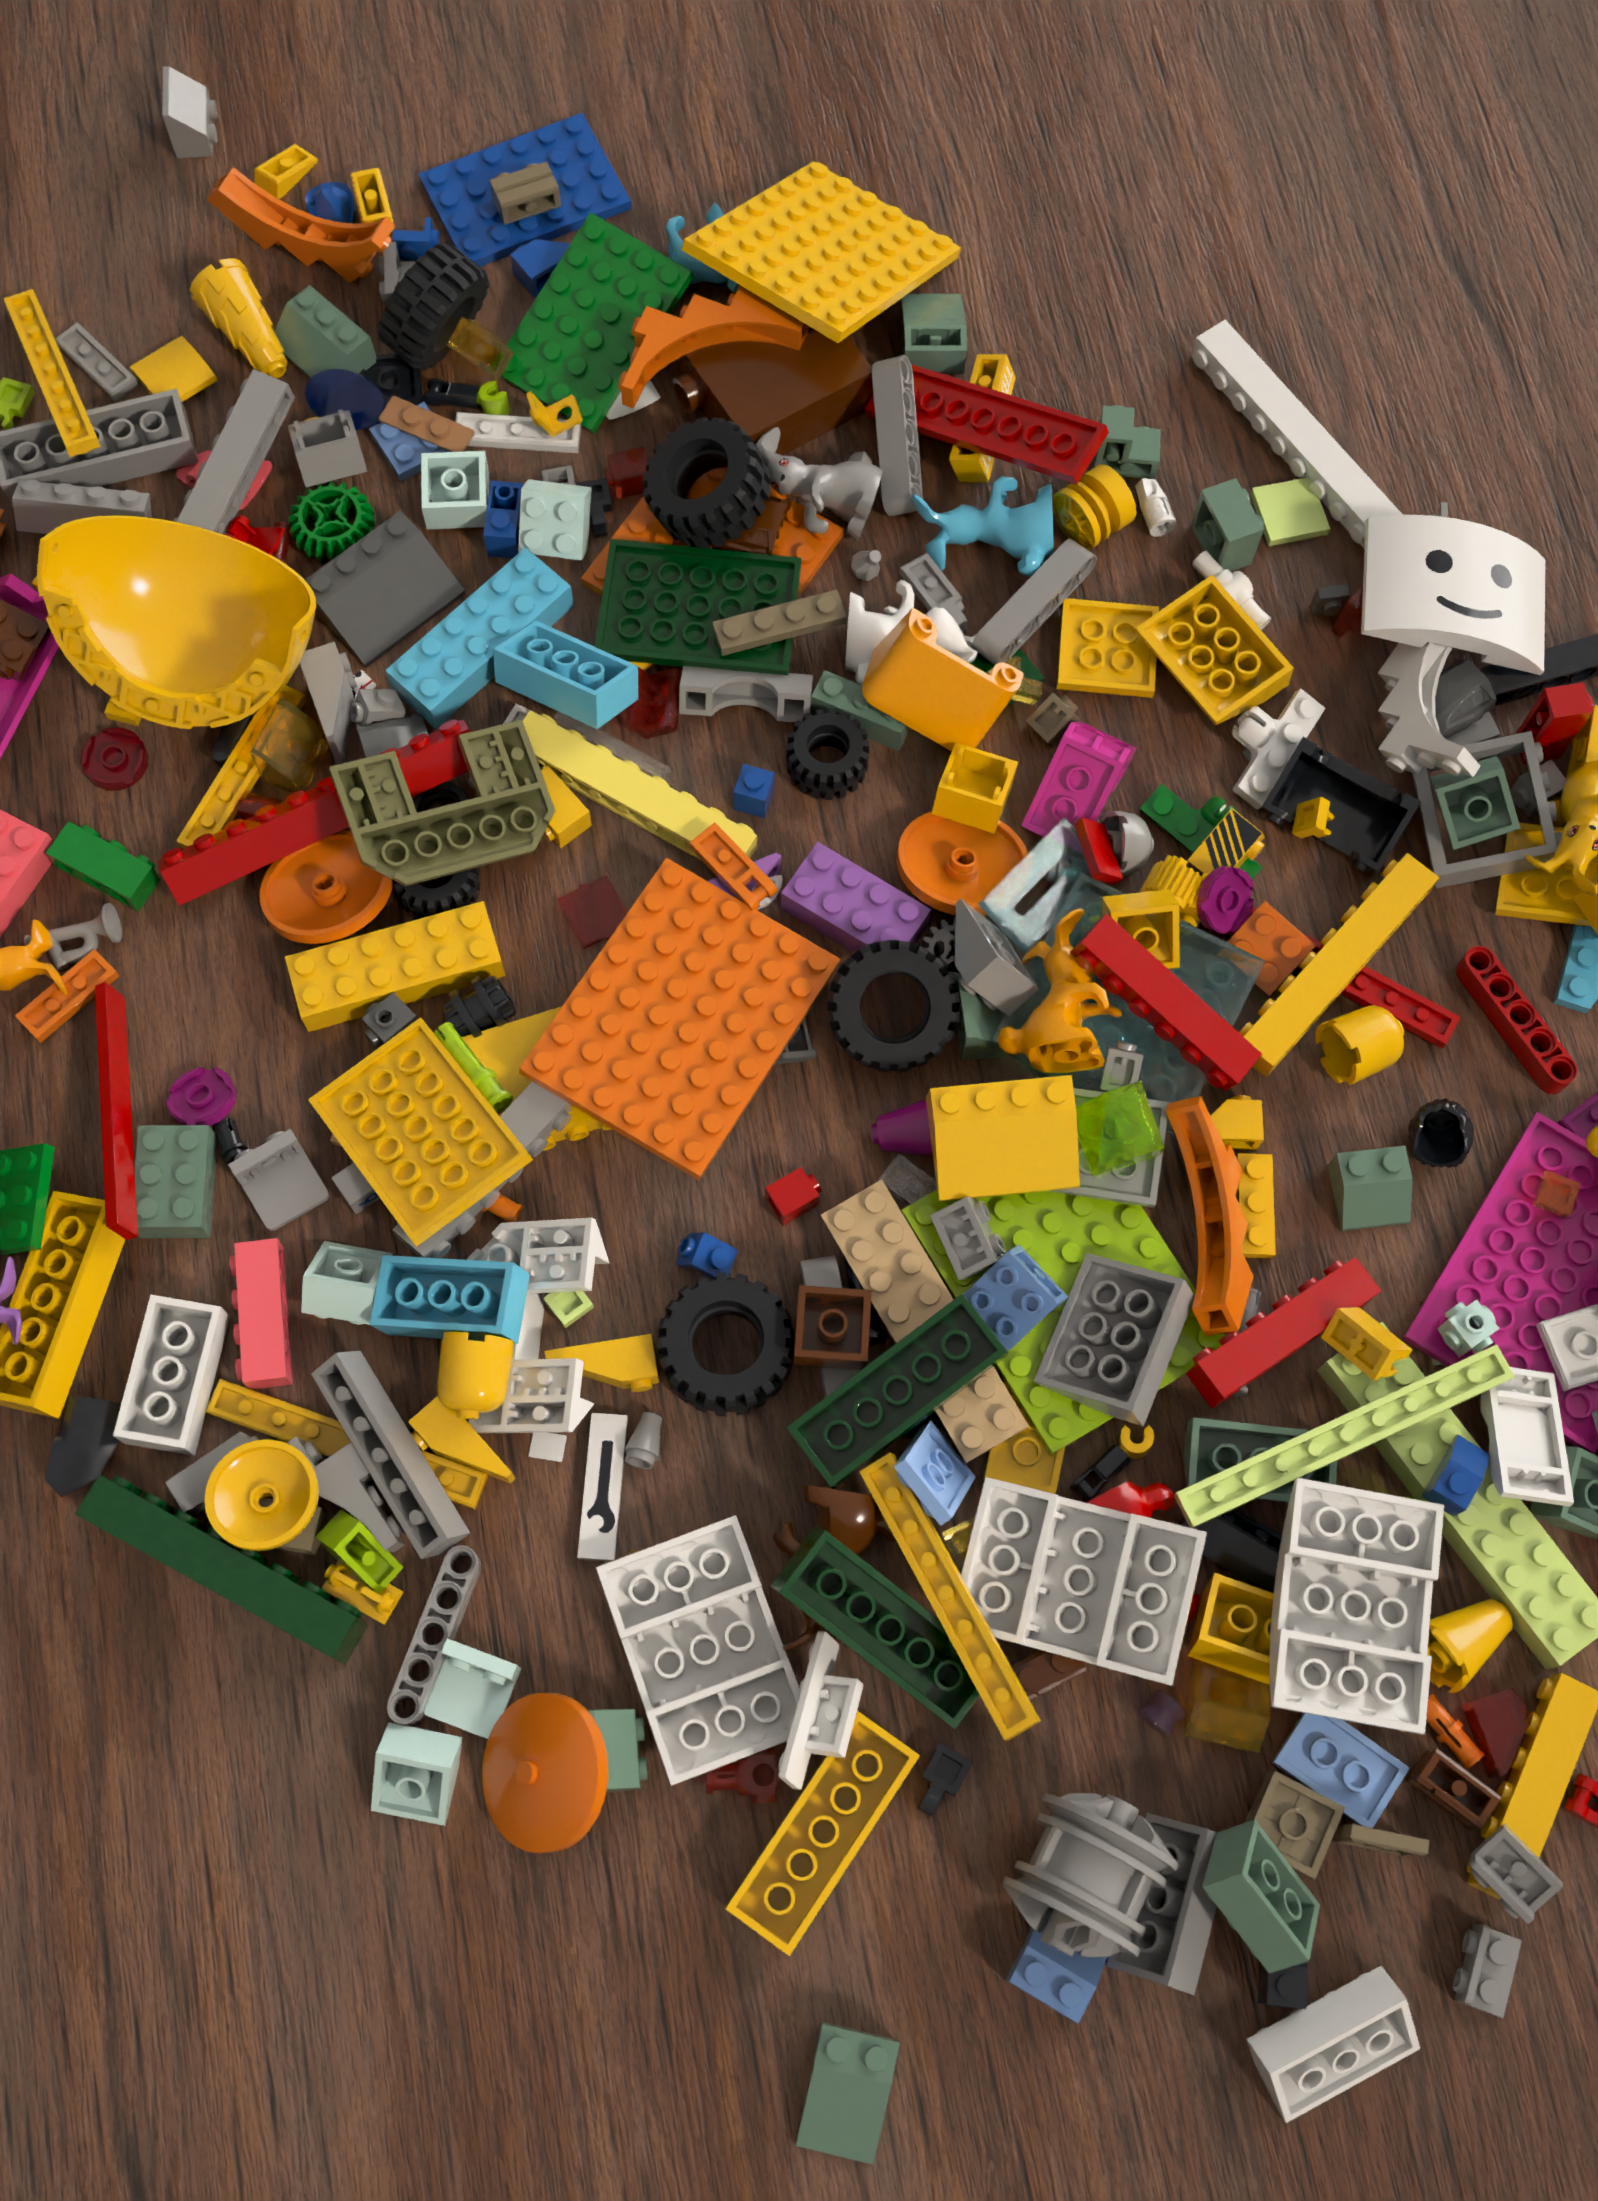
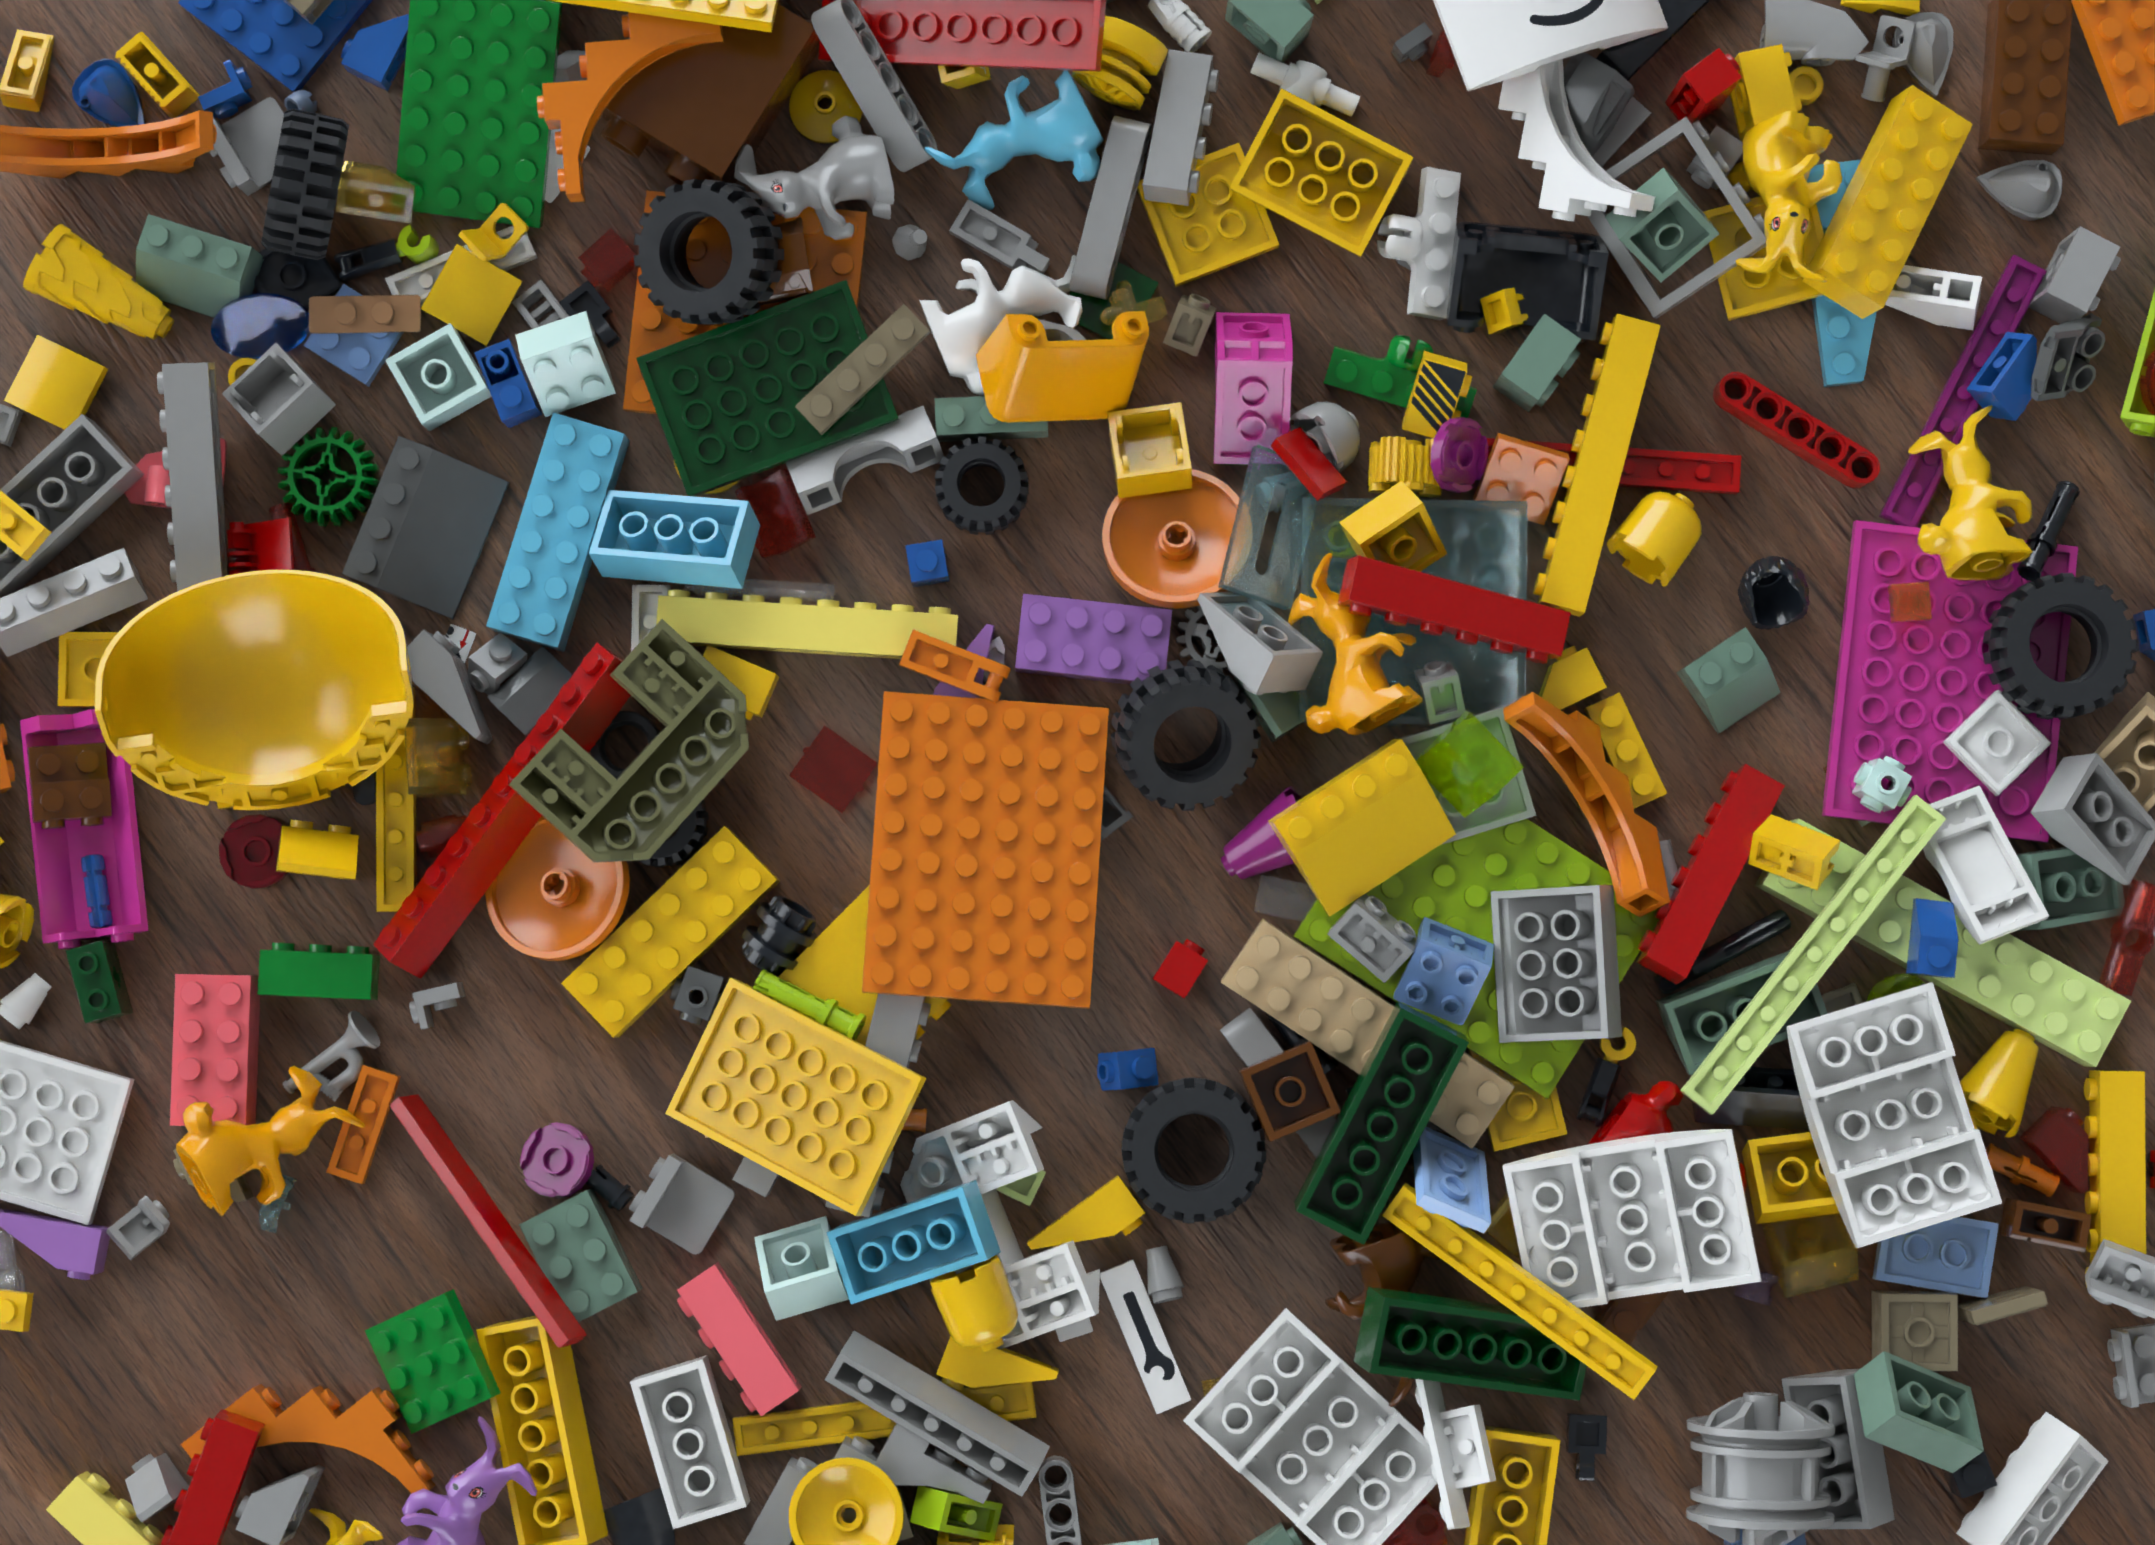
camera: 25 degrees left, 15 degrees up
none -> yellow slope [276,820,359,880]
none -> light grey bracket [409,982,466,1030]
none -> yellow tile [421,244,523,346]
none -> yellow dish [789,70,863,144]
none -> light grey brick [1142,49,1219,206]
none -> sand green brick [1493,314,1581,412]
none -> black axle [1654,910,1792,994]

